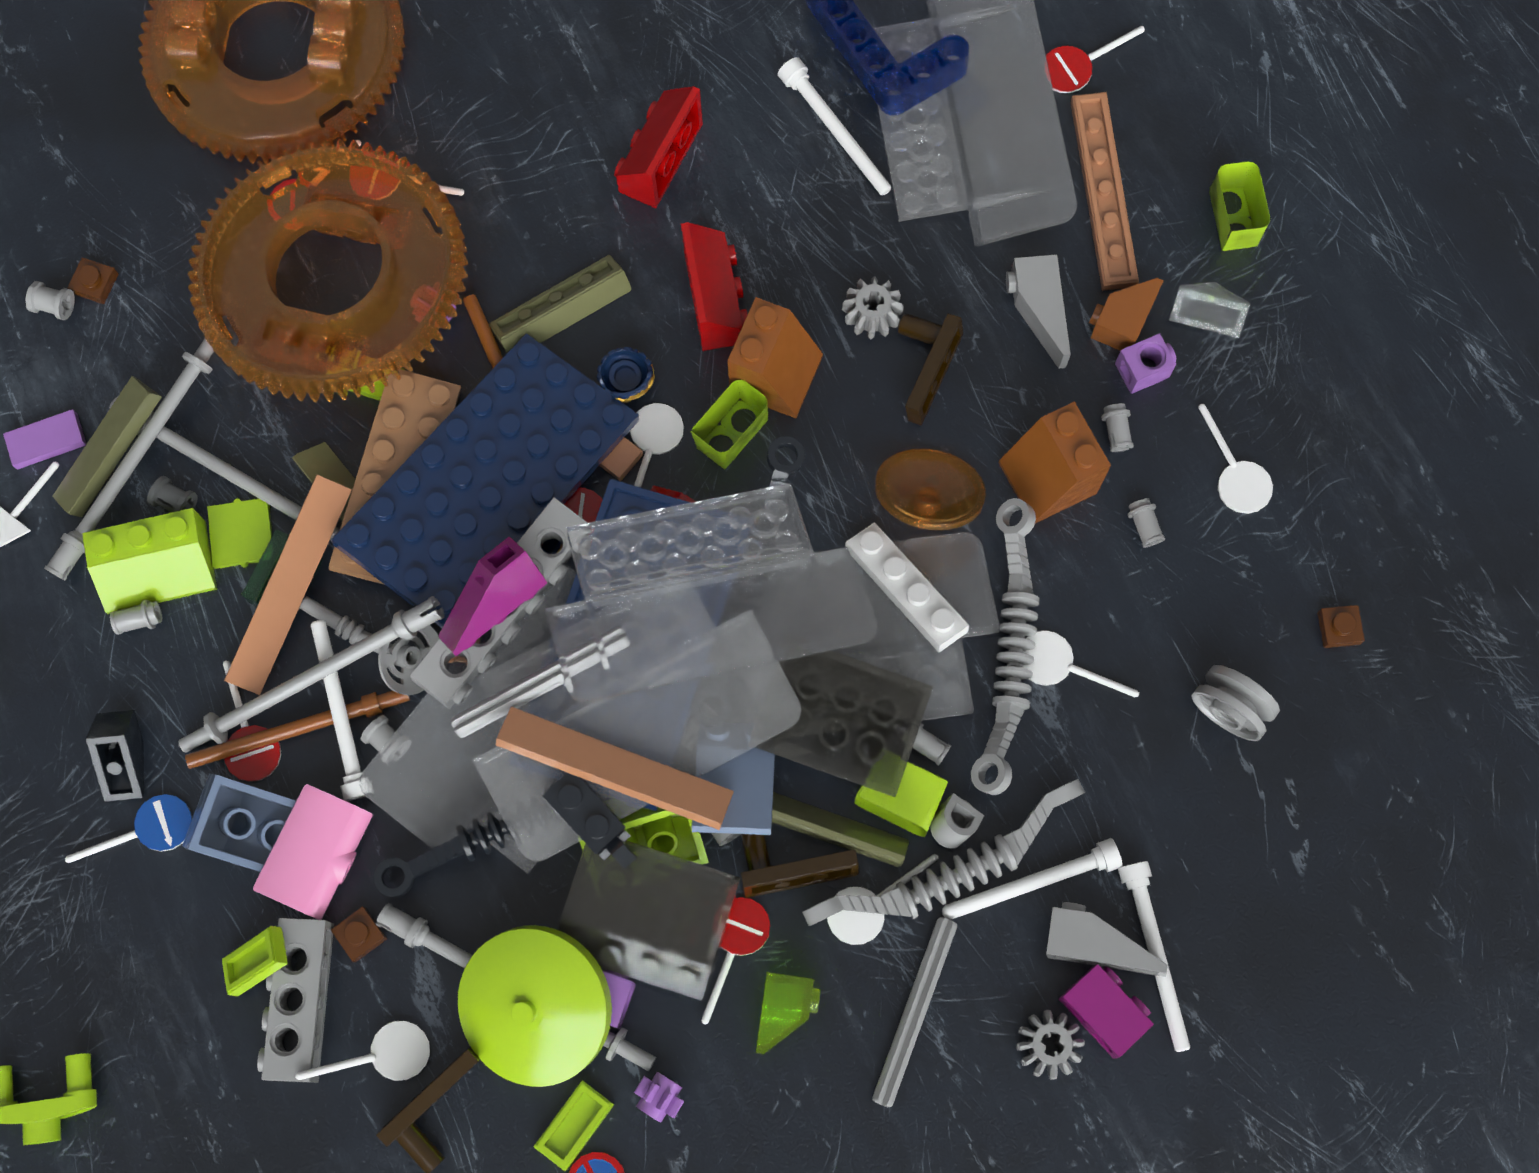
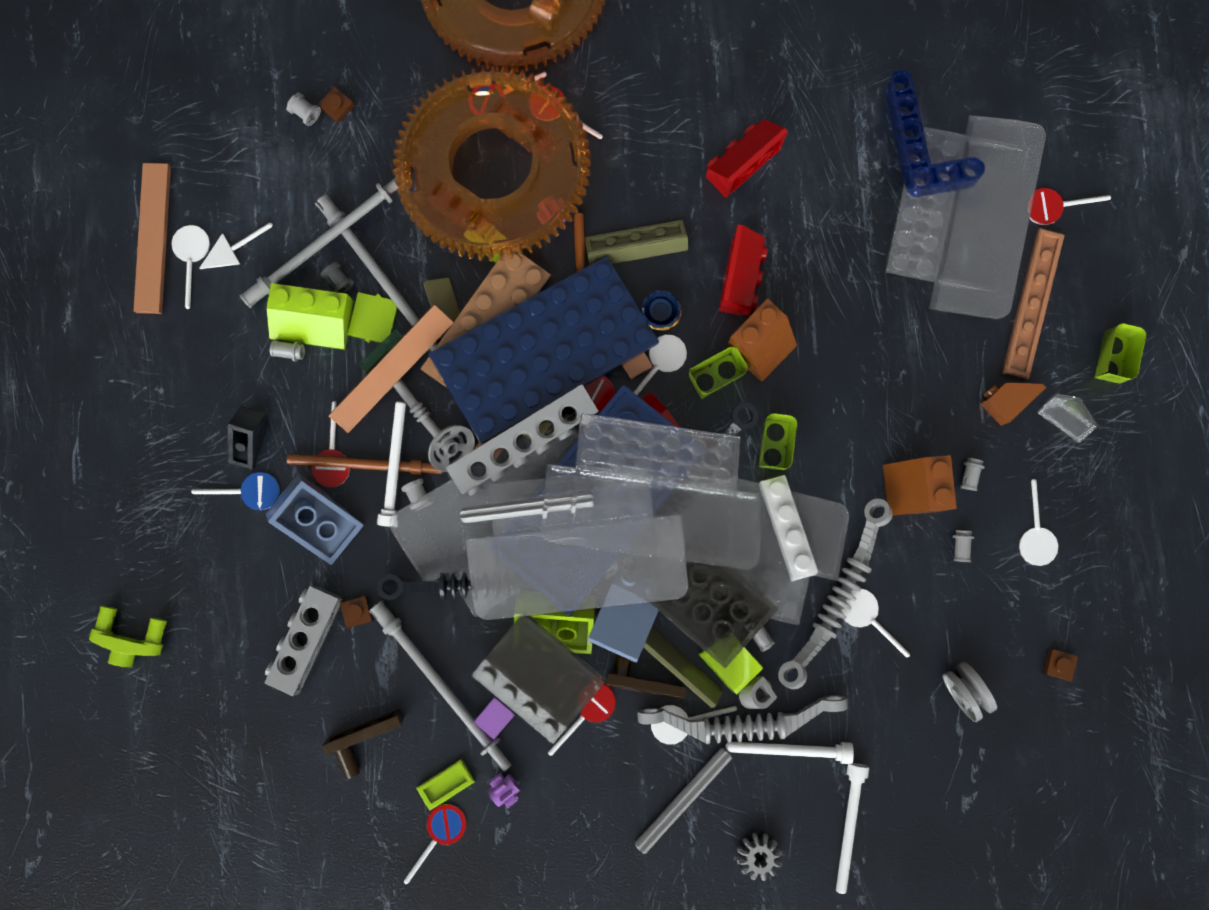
camera: 20 degrees right, 10 degrees up
medium lavender tile [3,409,86,470] -> none
olive slope [52,376,162,517] -> none
light grey bar [178,596,445,753] -> none
lime tile [222,926,288,996] -> none
bright pink panel [253,784,373,920] -> none
white piece [295,1021,430,1081] -> none
magenta slope [438,537,547,656] -> none
lime dish [458,925,612,1087] -> none
nougat tile [495,707,734,830] -> none
black hinge [542,773,638,869] -> none
clear neon green slope [756,972,821,1055] -> none
white piece [778,57,891,195] -> none
light grey gear [842,276,904,340] -> none
clear orange dish [875,449,986,531] -> none
dark brown piece [898,313,963,426] -> none
light grey slope [1006,255,1071,369] -> none
light grey slope [1046,902,1168,977] -> none
magenta brick [1058,964,1154,1059] -> none
medium lavender brick [1115,333,1176,394] -> none
none -> lime piece [758,414,797,470]

